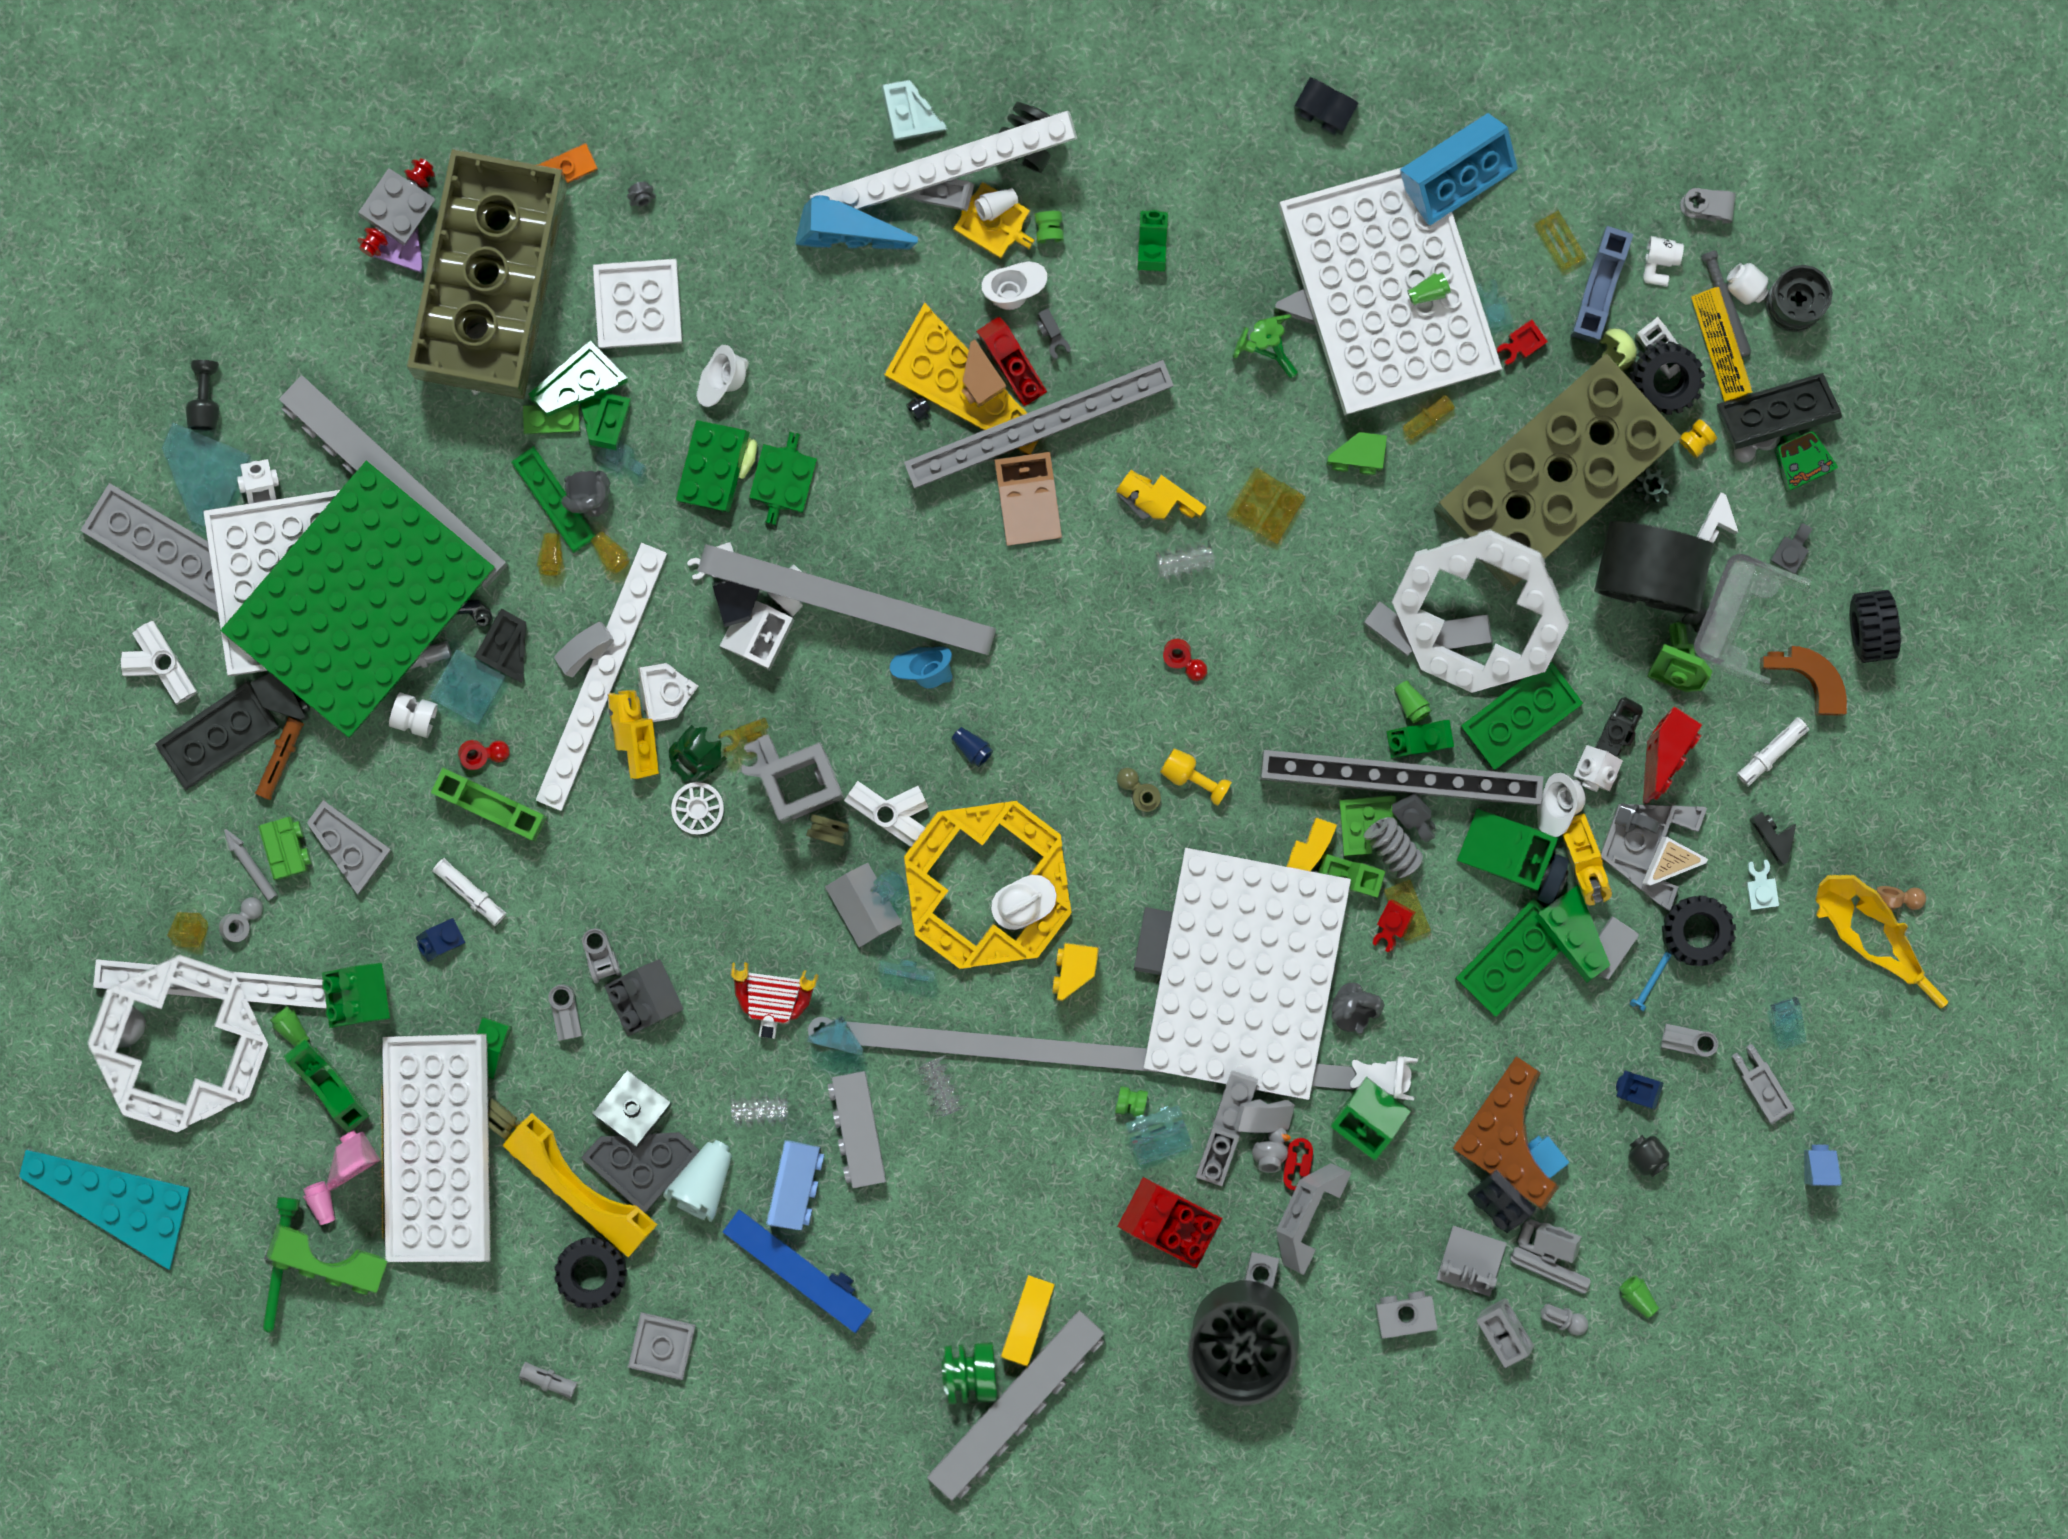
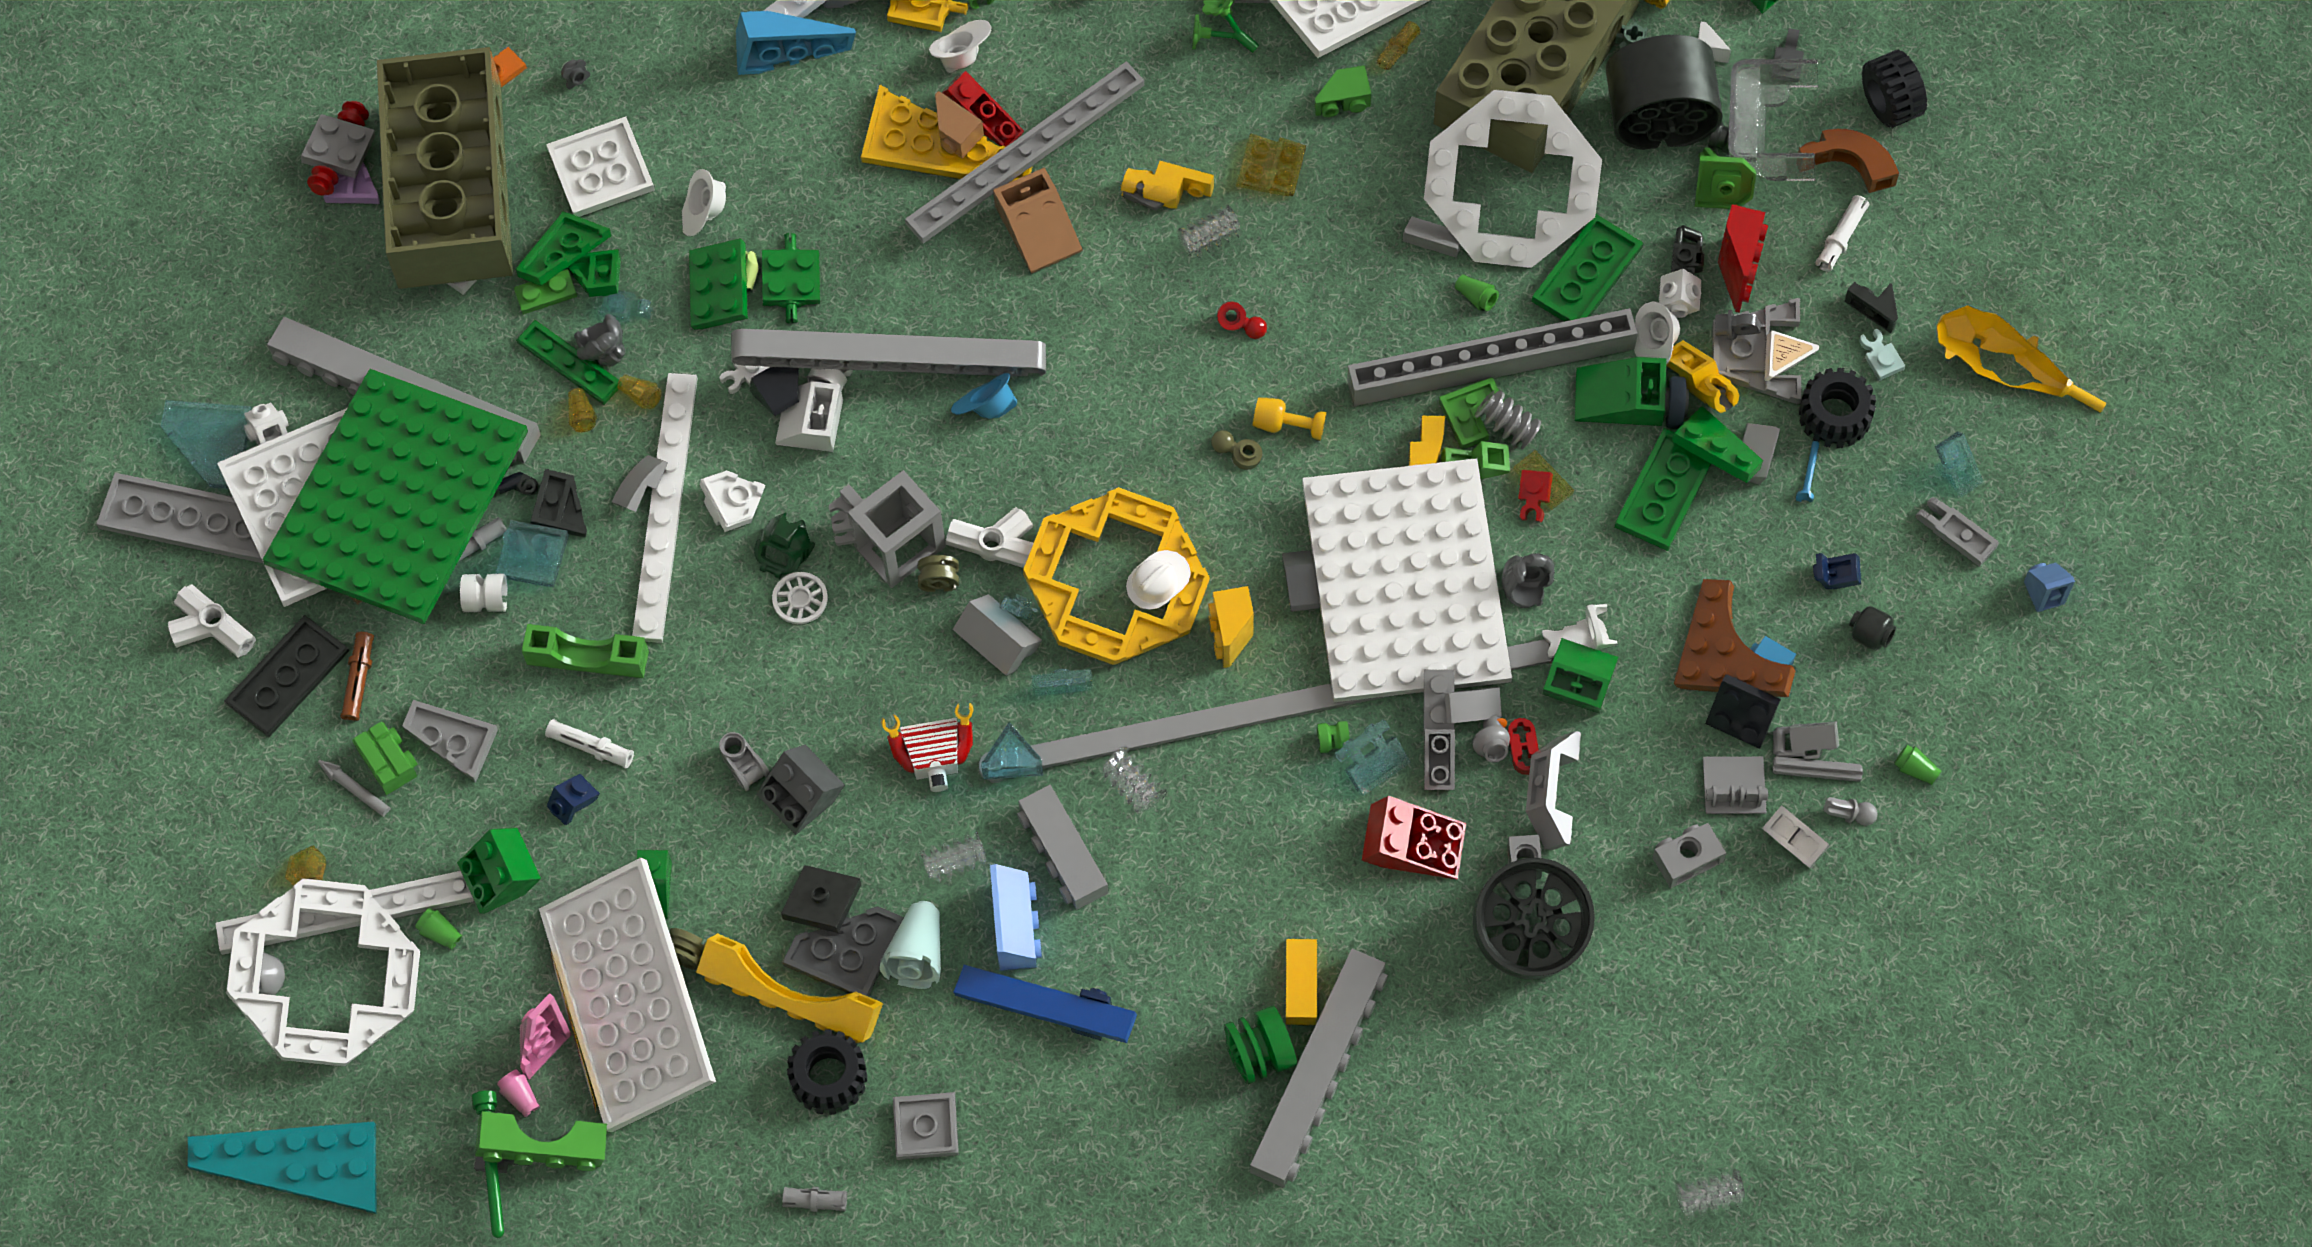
camera: 15 degrees left, 20 degrees down
pearl dark grey piece [186,360,220,431] -> none
light grey plate [219,897,263,942] -> none
pearl dark grey slope [251,673,310,721] -> none
green arch [283,1039,370,1133] -> none
red plate [458,740,510,770] -> none
light grey piece [549,984,582,1041] -> none
yellow plate [607,690,659,779] -> none
clear yellow plate [718,718,769,753] -> none
black plate [906,396,931,423] -> none
dark blue cone [951,727,993,767] -> none
dark grey plate [1036,308,1071,360] -> none
green slope [1386,720,1454,758] -> none
dark grey plate [1392,793,1436,842] -> none
light grey slope [1434,615,1493,650] -> none
light grey piece [1661,1024,1718,1057] -> none
medium nougat plate [1877,886,1926,911] -> none

